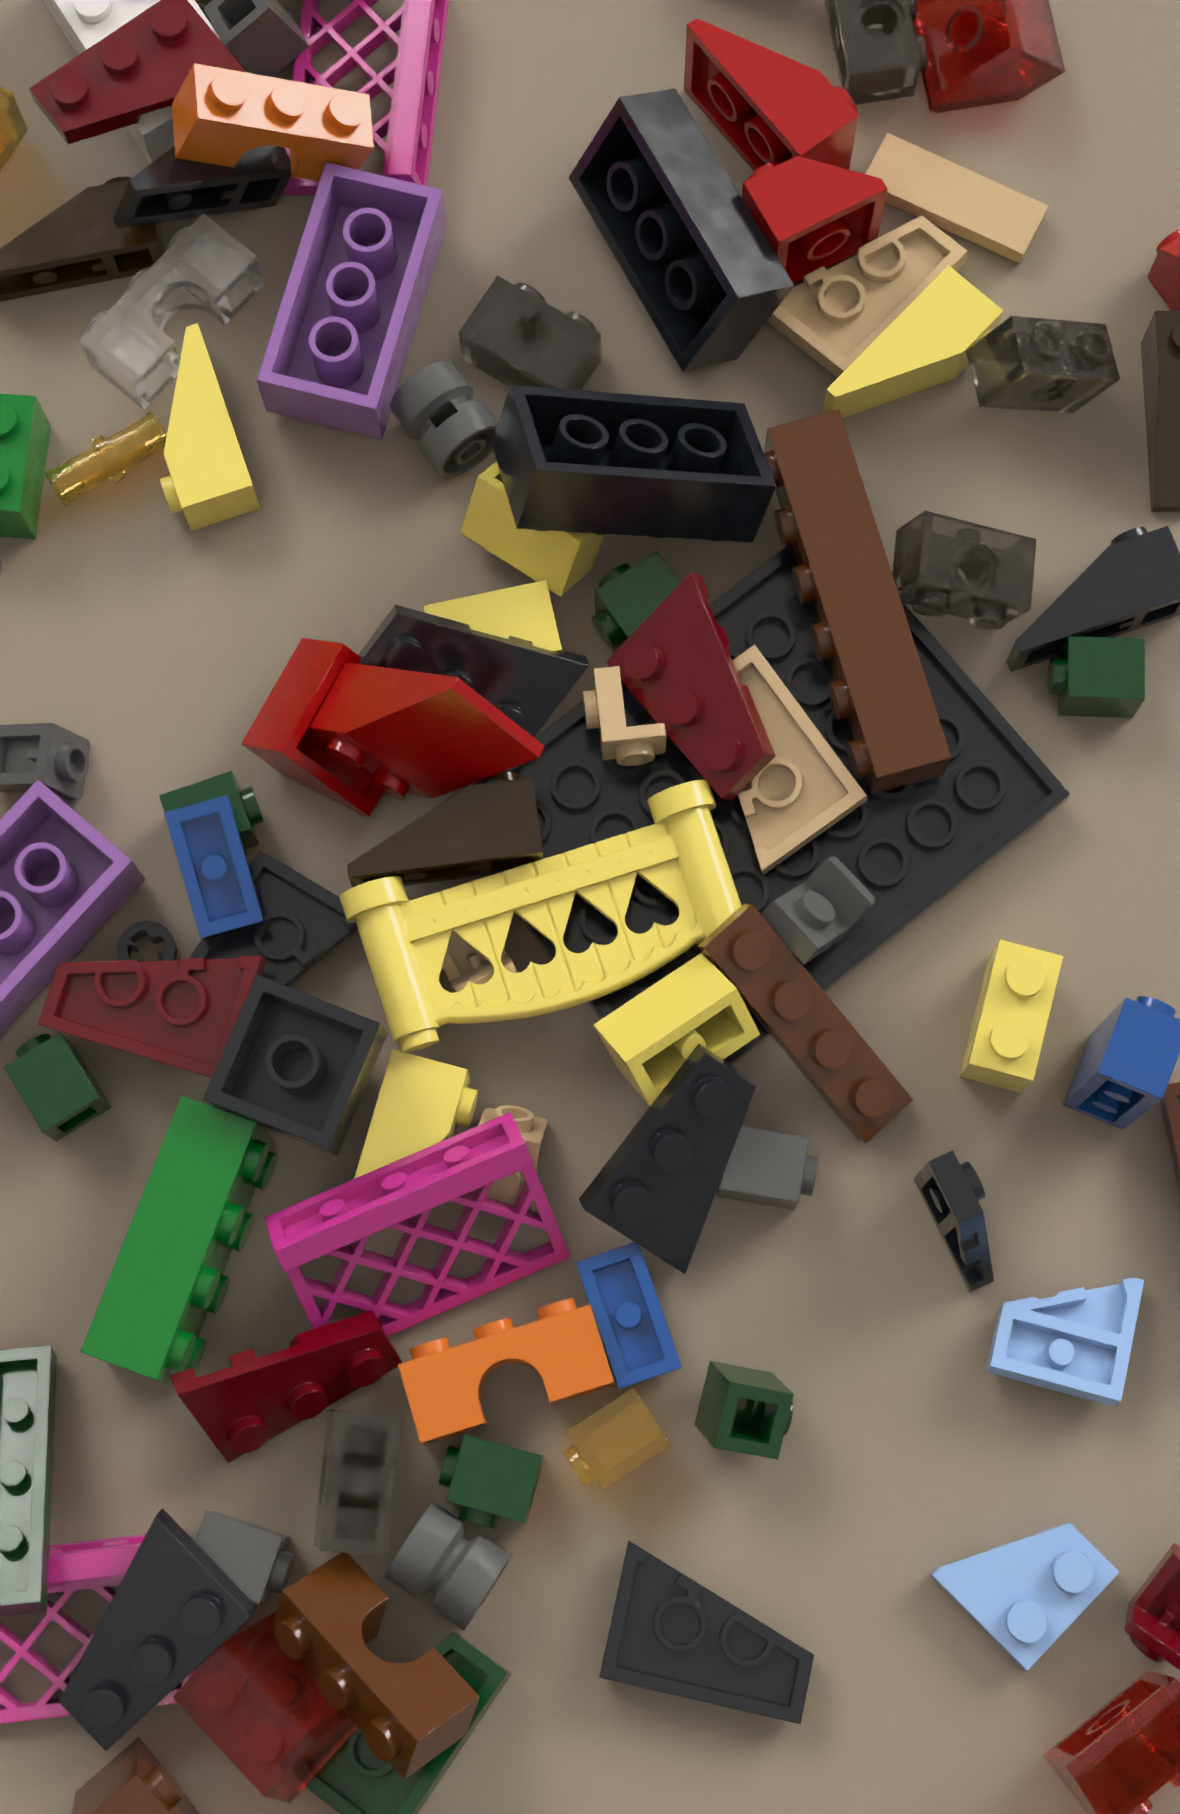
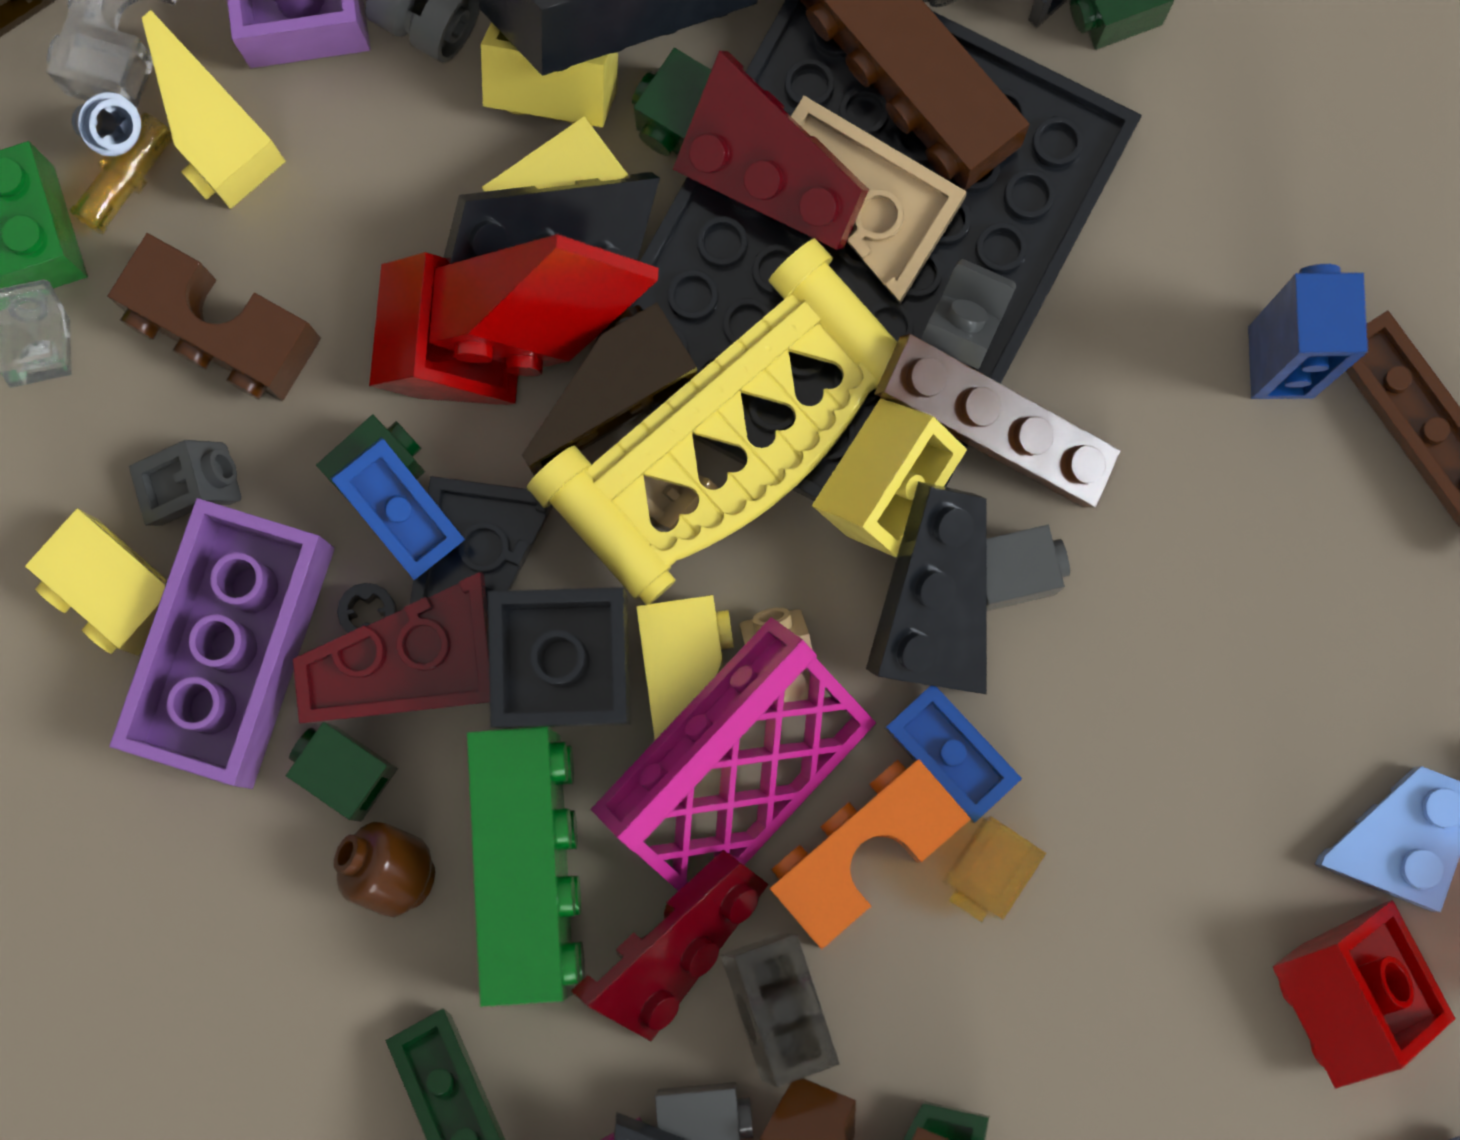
camera: 20 degrees left, 5 degrees up
dark grey wheel [385,1502,513,1631] -> none
dark green brick [439,1434,544,1529] -> none
tan bracket [583,666,666,766] -> none
black wing [599,1540,814,1724] -> none
dark green brick [694,1361,794,1460] -> none
black wing [914,1150,994,1293] -> none
light yellow brick [959,939,1063,1093] -> none
light blue wing [986,1277,1144,1407] -> none
none -> sand blue cone [72,92,141,156]
none -> reddish brown arch [107,233,321,401]
none -> reddish brown head [333,822,436,917]
none -> red slope [1272,900,1456,1089]

